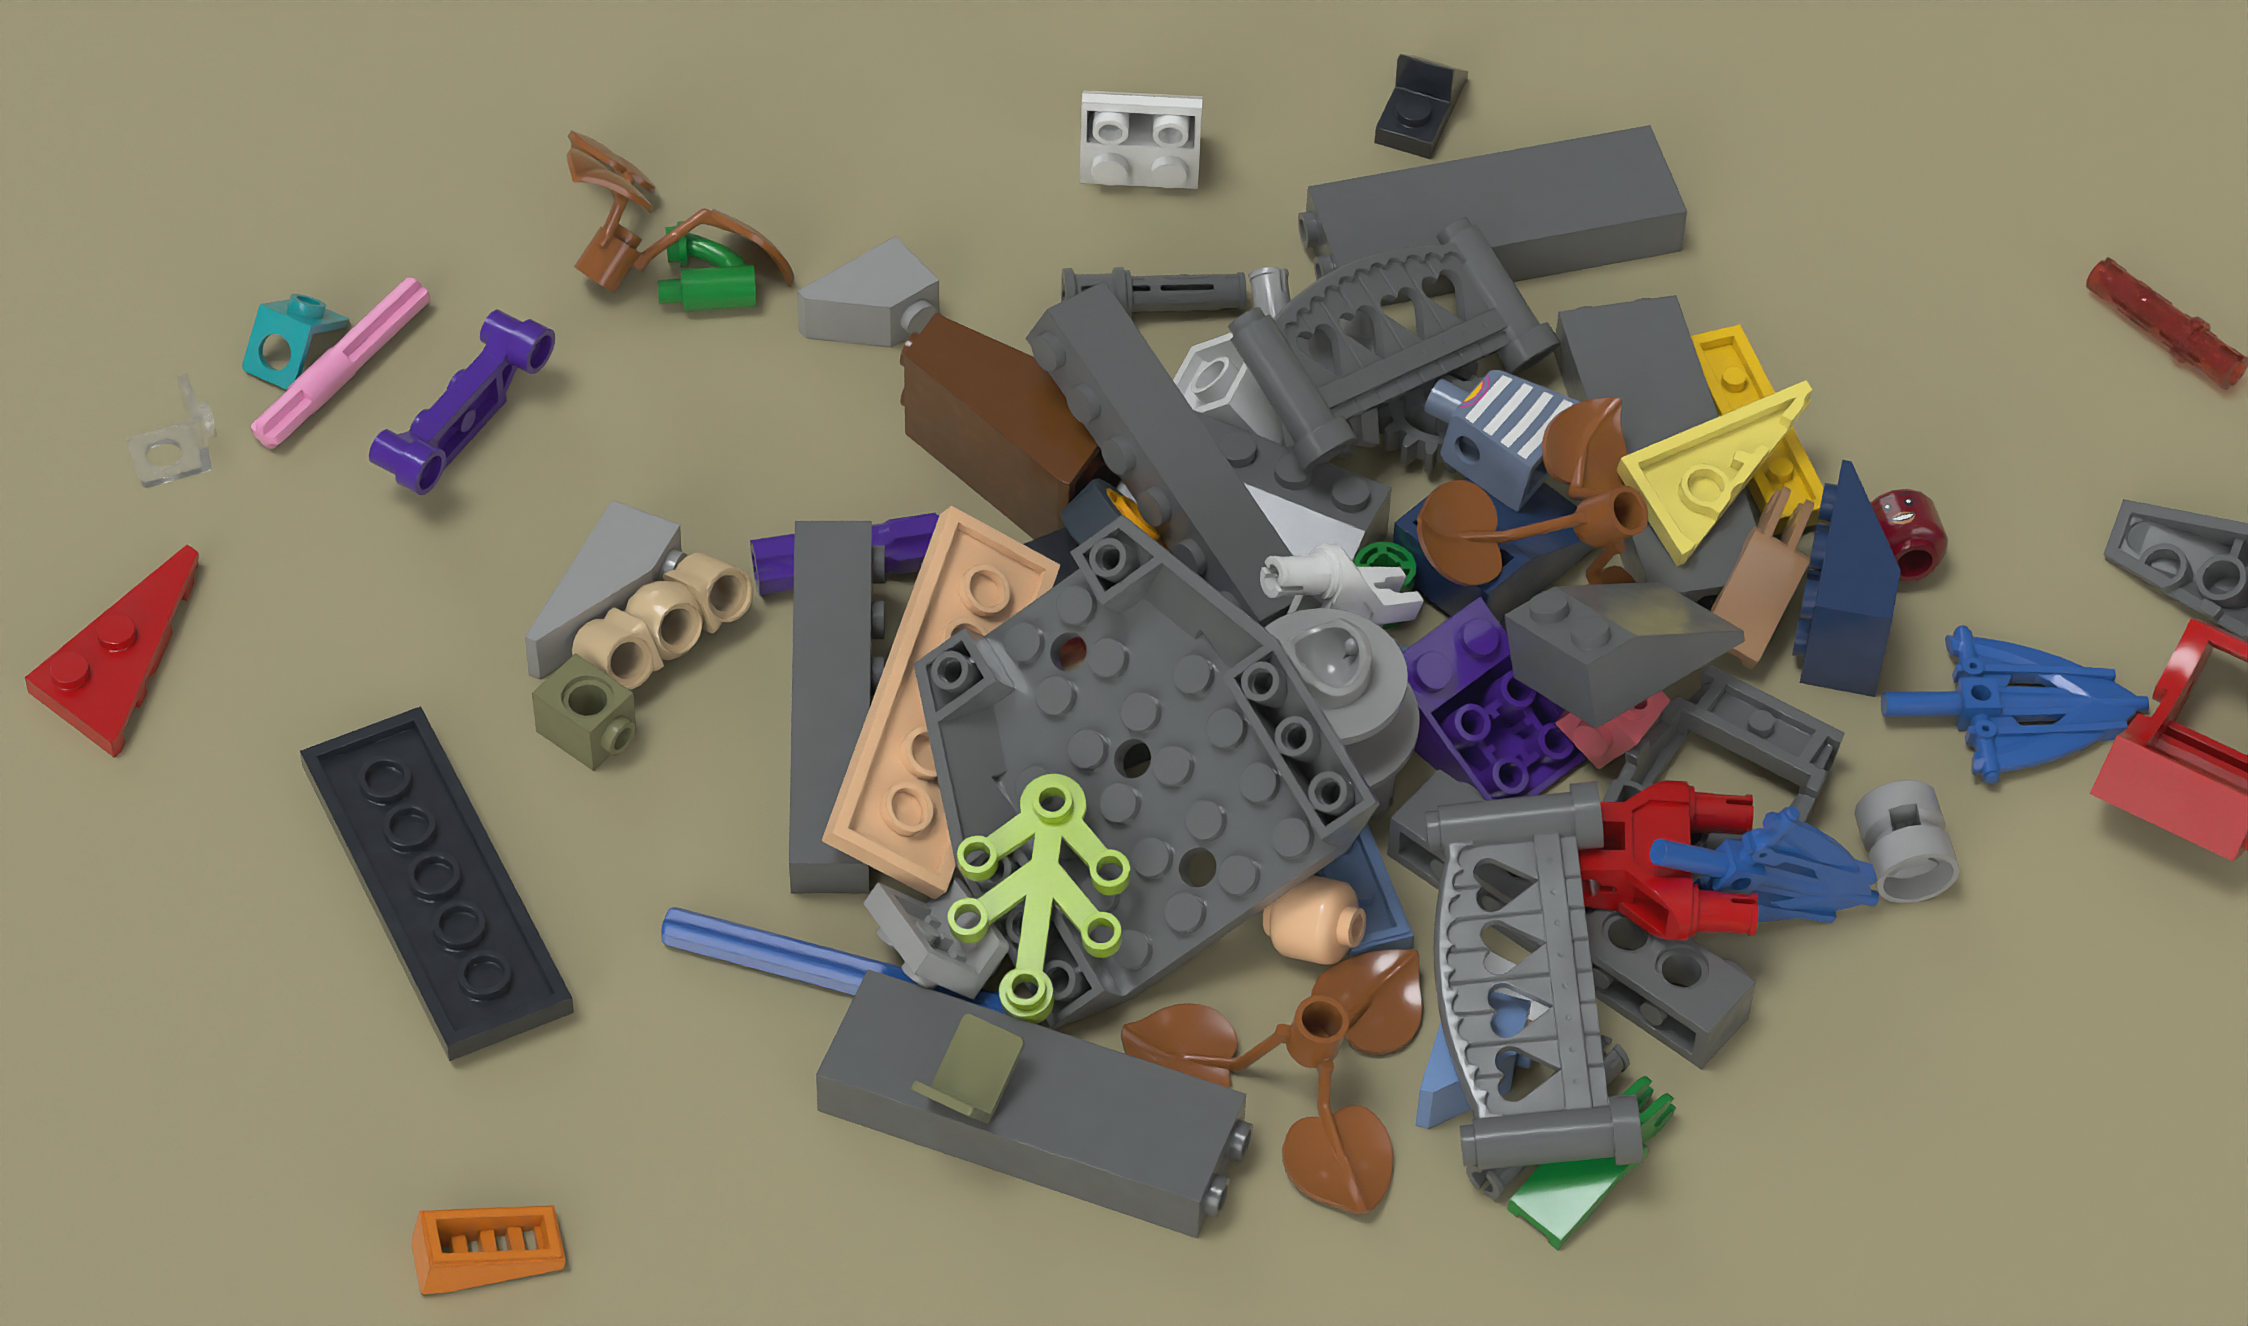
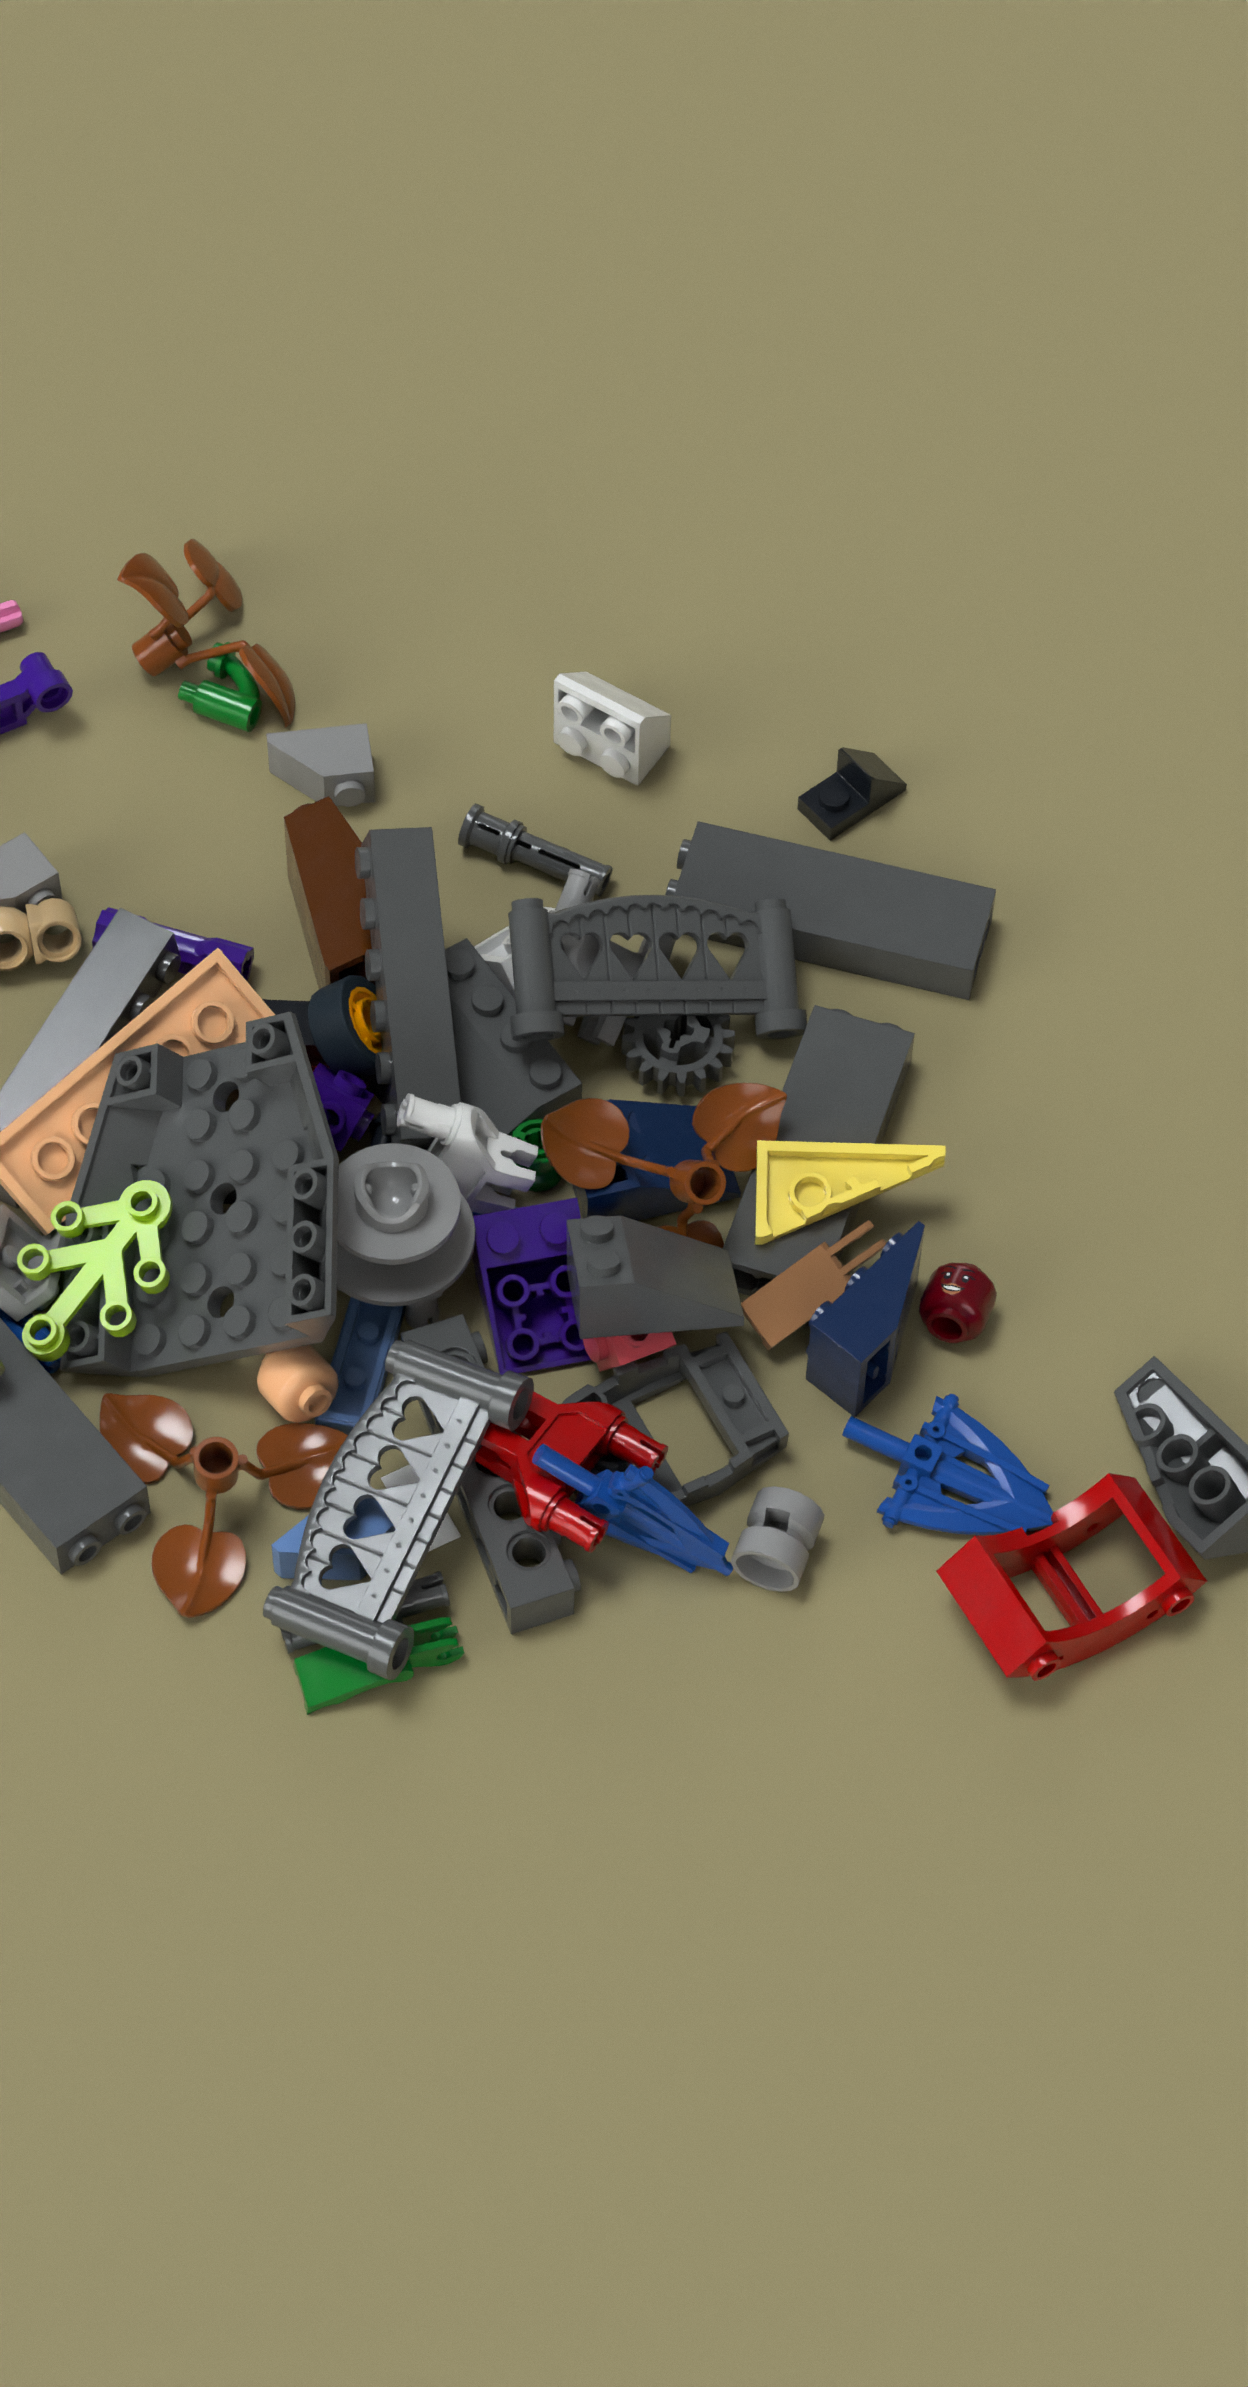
camera: 30 degrees right, 5 degrees up
sand blue torso [1424,370,1580,512] -> none
yellow plate [1691,324,1828,535] -> none

